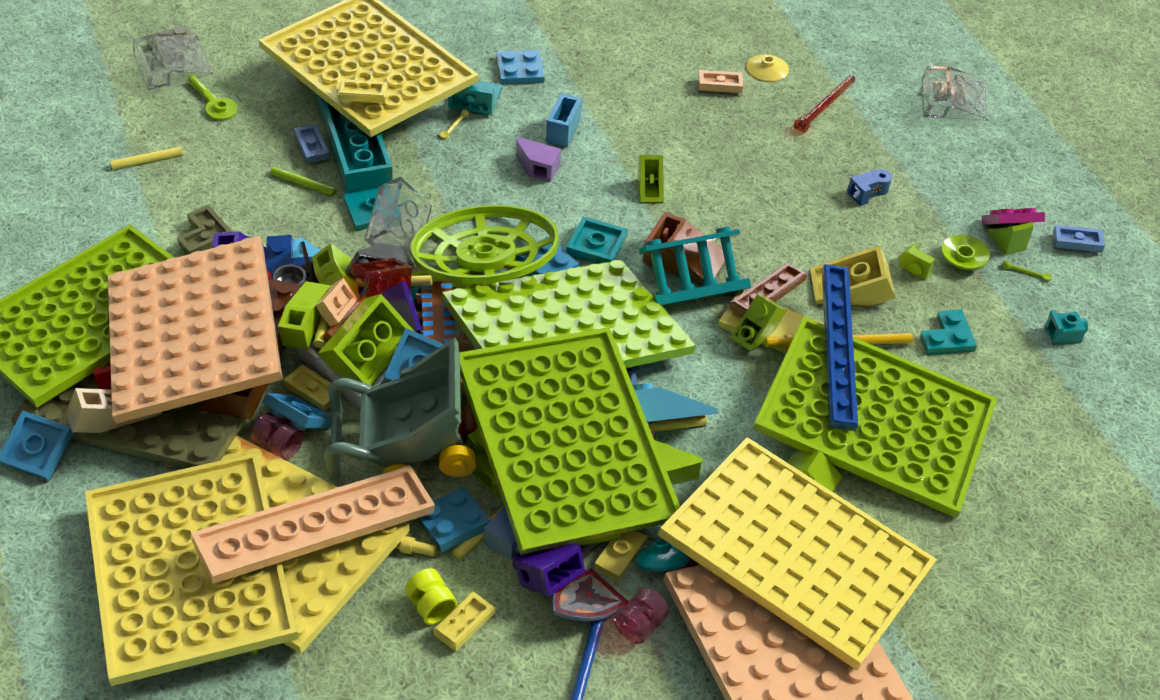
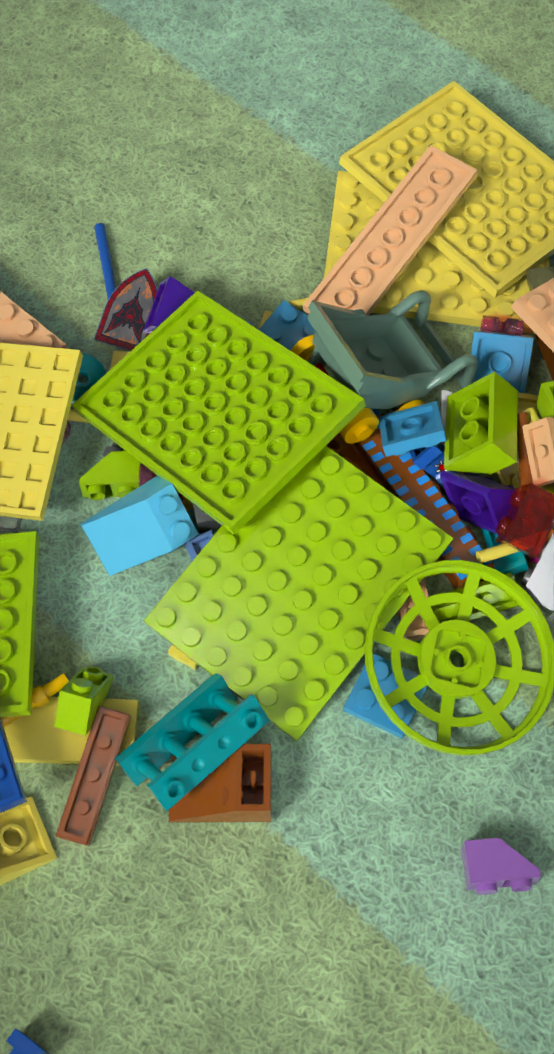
camera: 160 degrees right, 15 degrees up
neon yellow wheel [404,568,458,625] -> none
light yellow plate [433,592,495,652] -> none
dark azure brick [546,94,582,147] -> none
teal plate [566,216,628,264] -> none
clear pink wheel [614,588,669,644] -> none
lime slope [637,155,664,202] -> none

